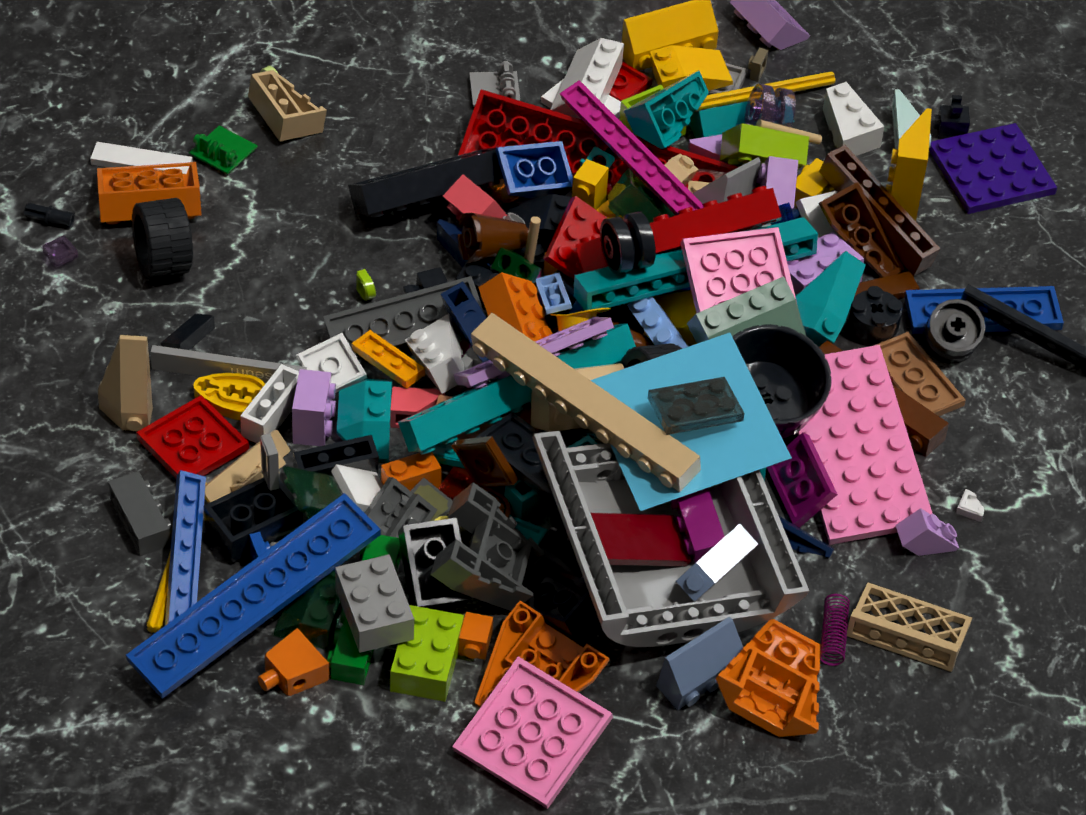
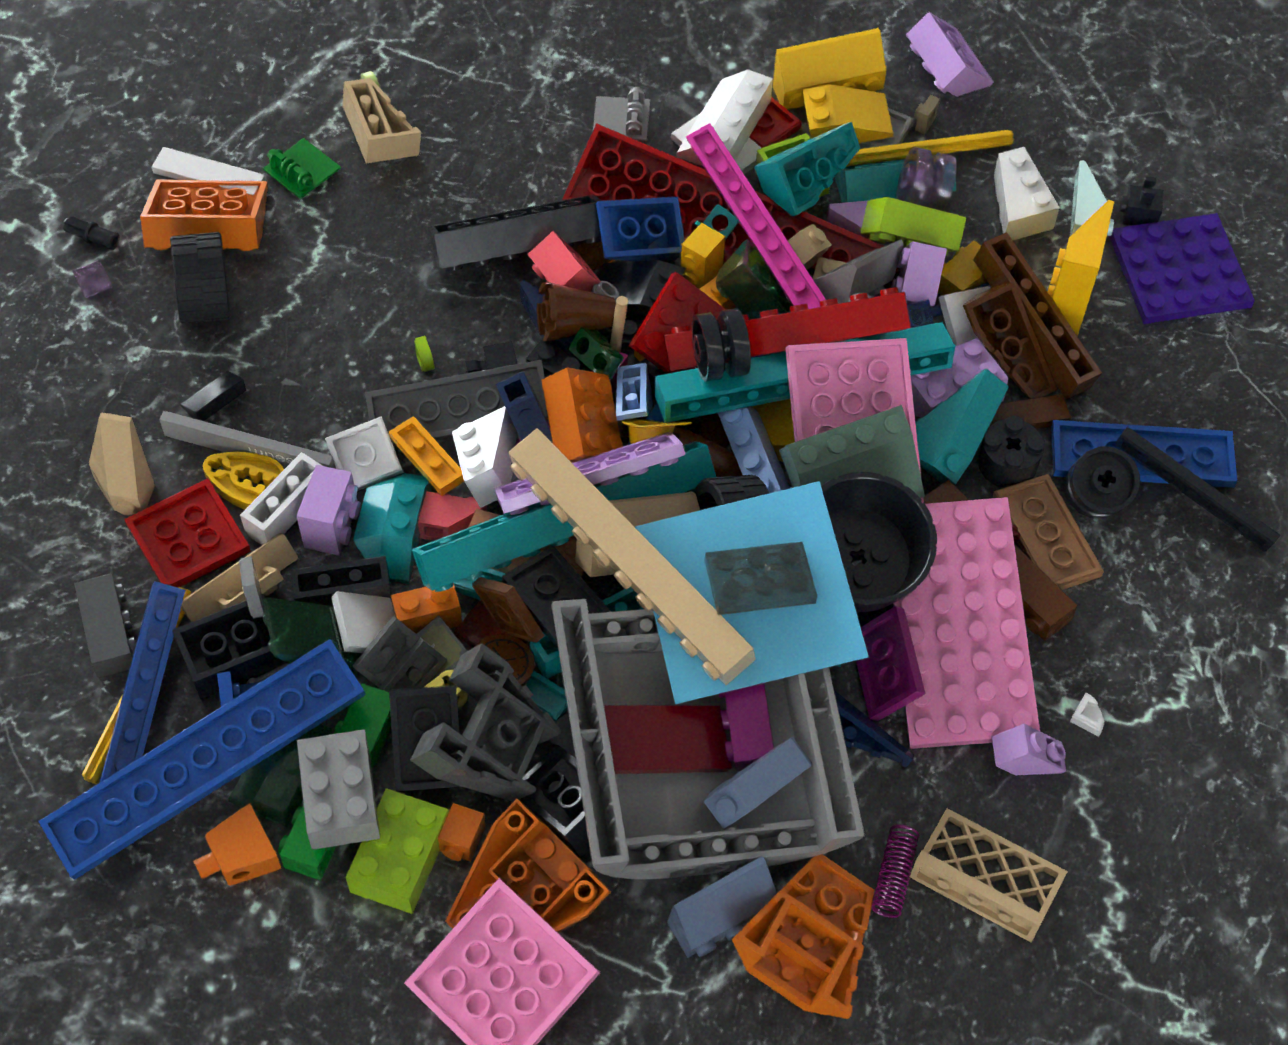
camera: 10 degrees right, 10 degrees up
tan bar [756,119,822,145] -> none

